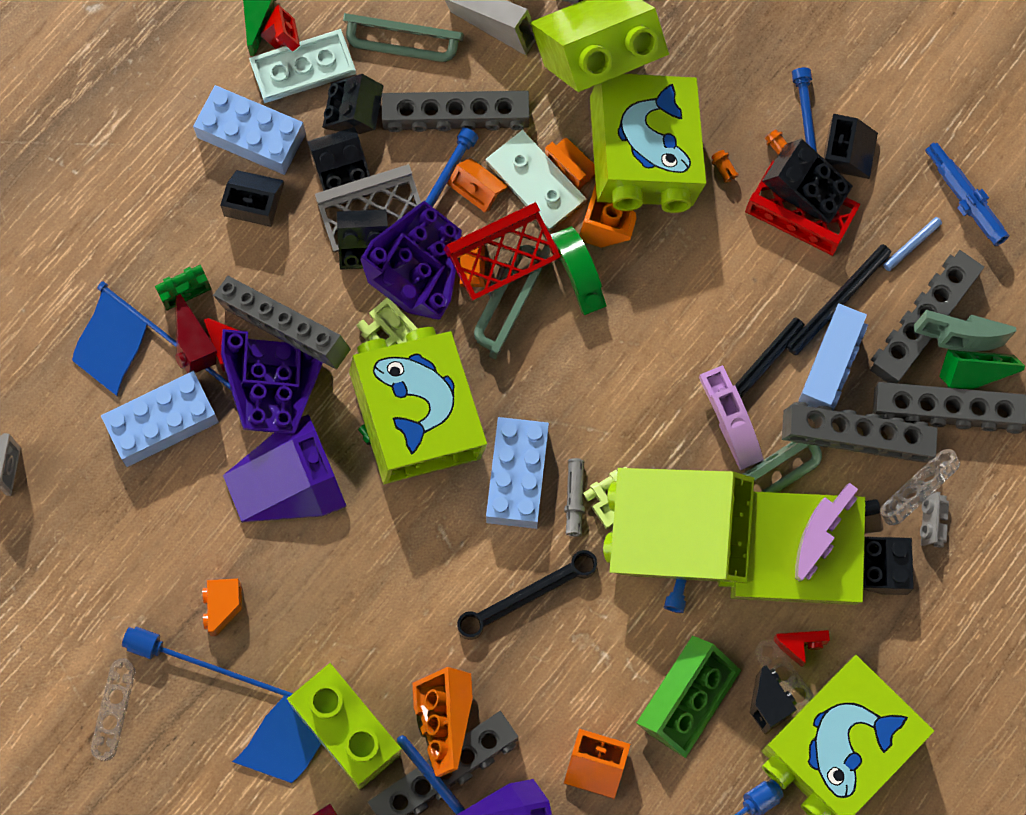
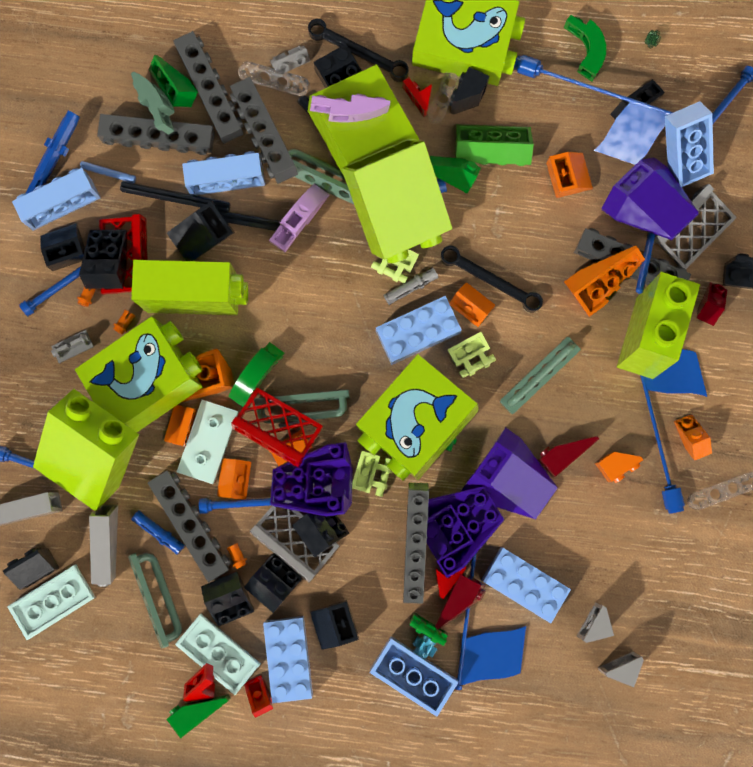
camera: 120 degrees left, 10 degrees up
none -> light blue brick [12,168,101,231]
none -> light grey hinge [51,330,94,363]
none -> lime brick [131,260,248,315]
none -> blue pin [131,510,185,555]
none -> black slope [167,201,235,261]
none -> orange pin [226,543,247,569]
none -> red slope [244,675,273,718]
none -> black piece [308,19,409,82]
none -> light blue brick [370,636,458,716]
none -> medium azure gear [413,635,437,659]
none -> green slope [429,156,481,194]
none -> yellowish green plate [447,332,496,379]
none -> orange panel [449,282,495,327]
none -> sand green piece [500,337,581,414]
none -> dark red slope [538,436,599,477]
none -> light grey slope [577,602,614,643]
none -> orange slope [674,414,712,461]

